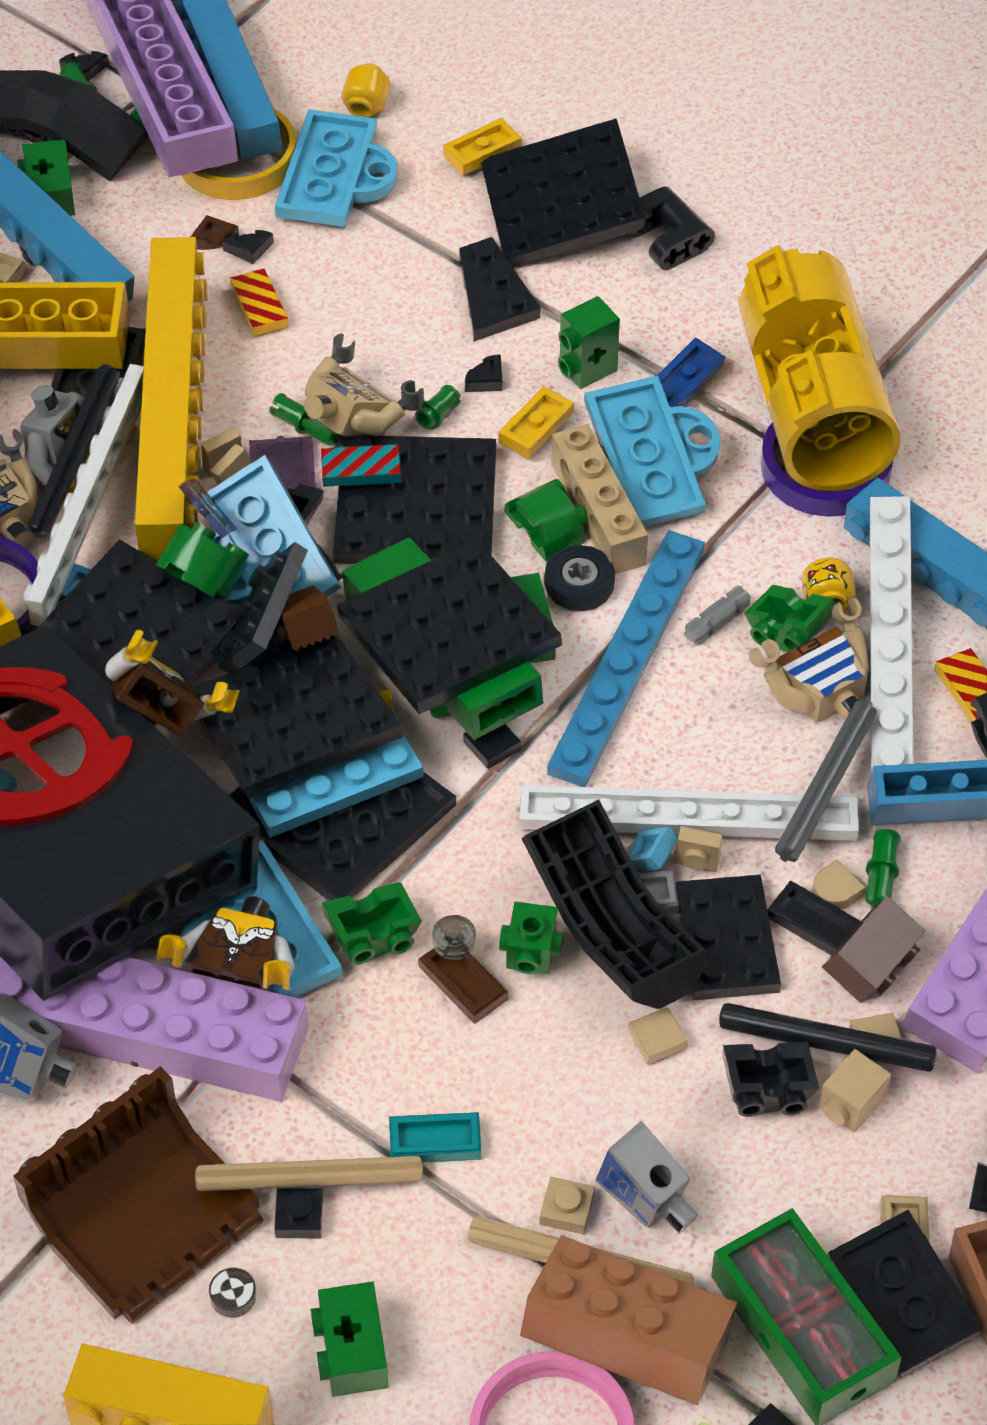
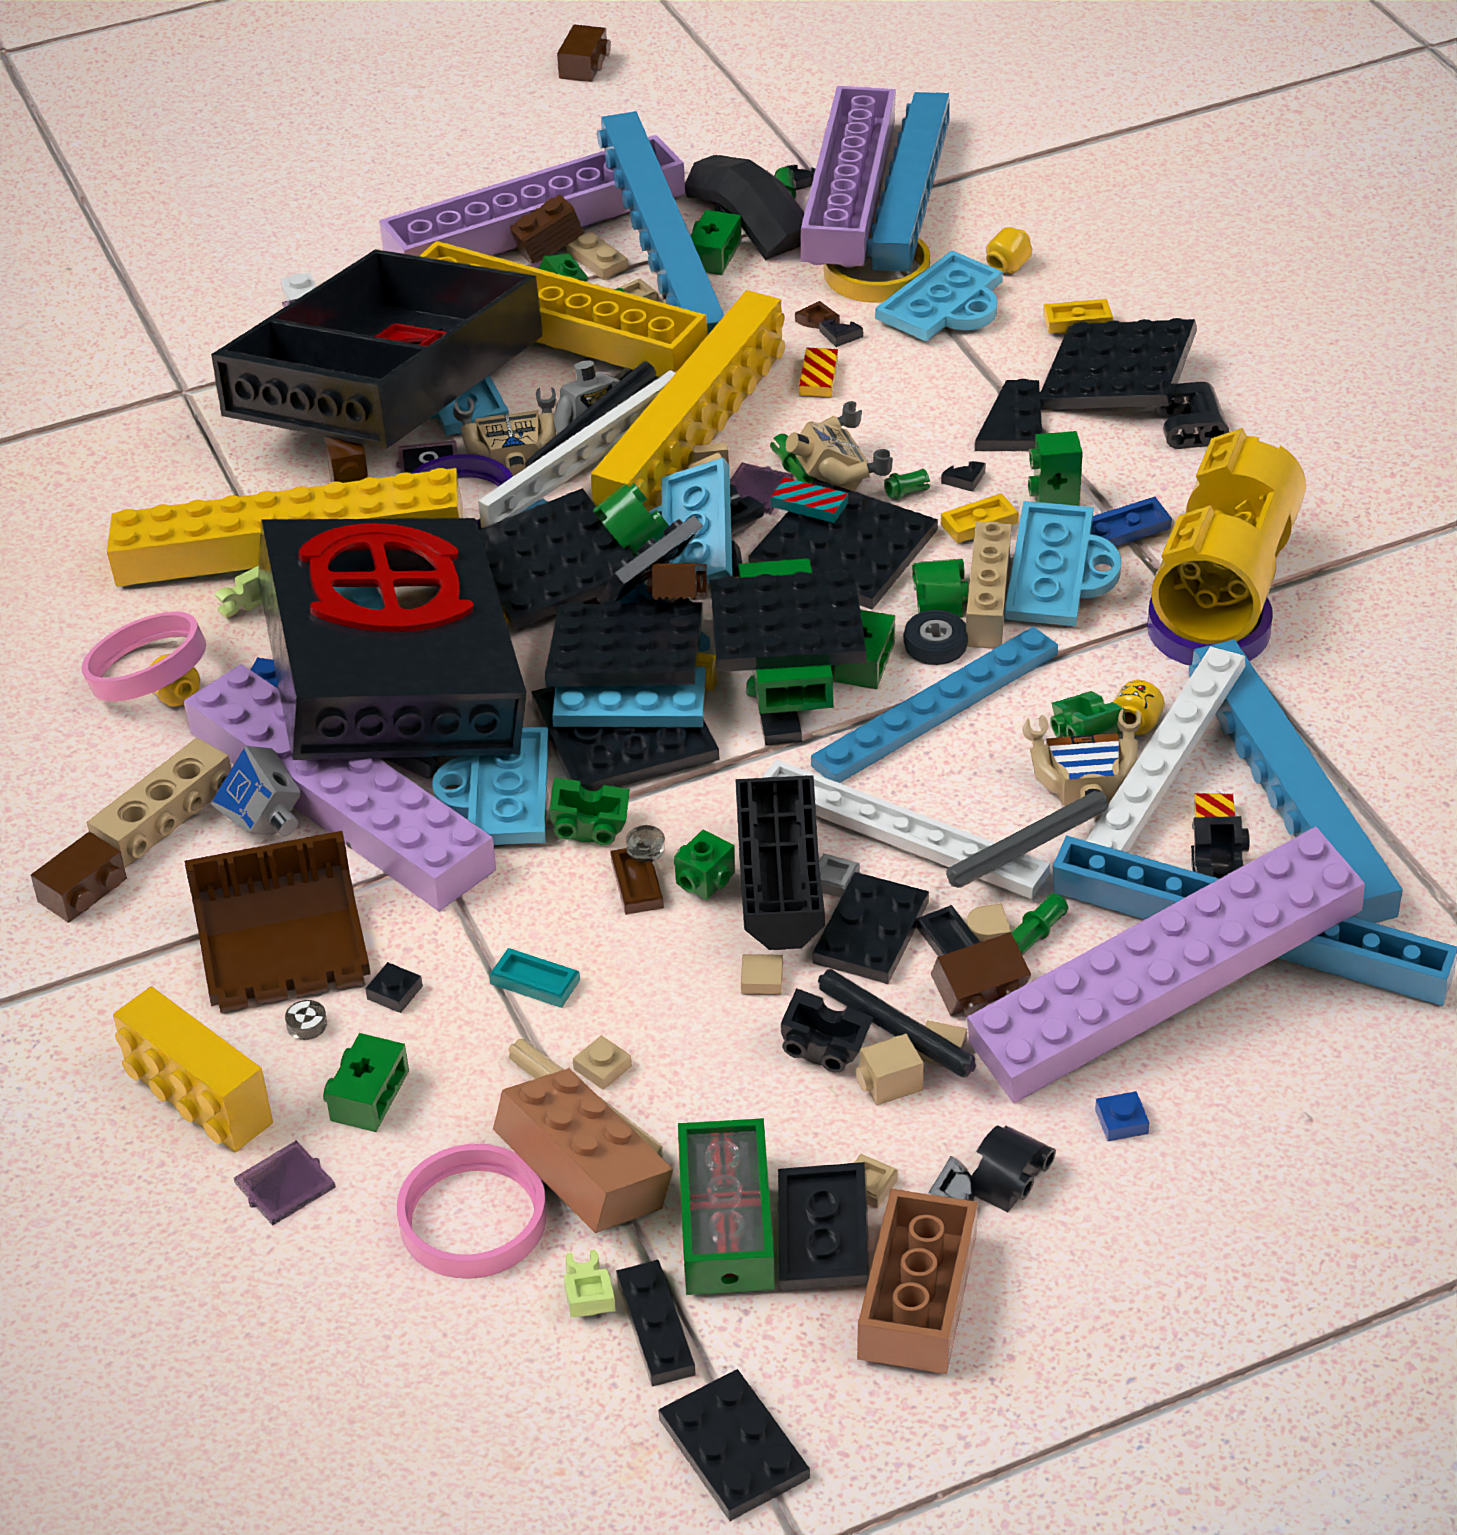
camera: 30 degrees right, 10 degrees down
torso [105,630,240,737] -> none
torso [156,896,295,992] -> none
clear purple piece [179,478,237,538] -> none
tan axle [195,1156,423,1191] -> none
light grey torso [595,1121,698,1234] -> none
medium azure plate [627,826,678,872] -> none
tan plate [675,826,723,872] -> none
light grey axle [684,586,751,645] -> none

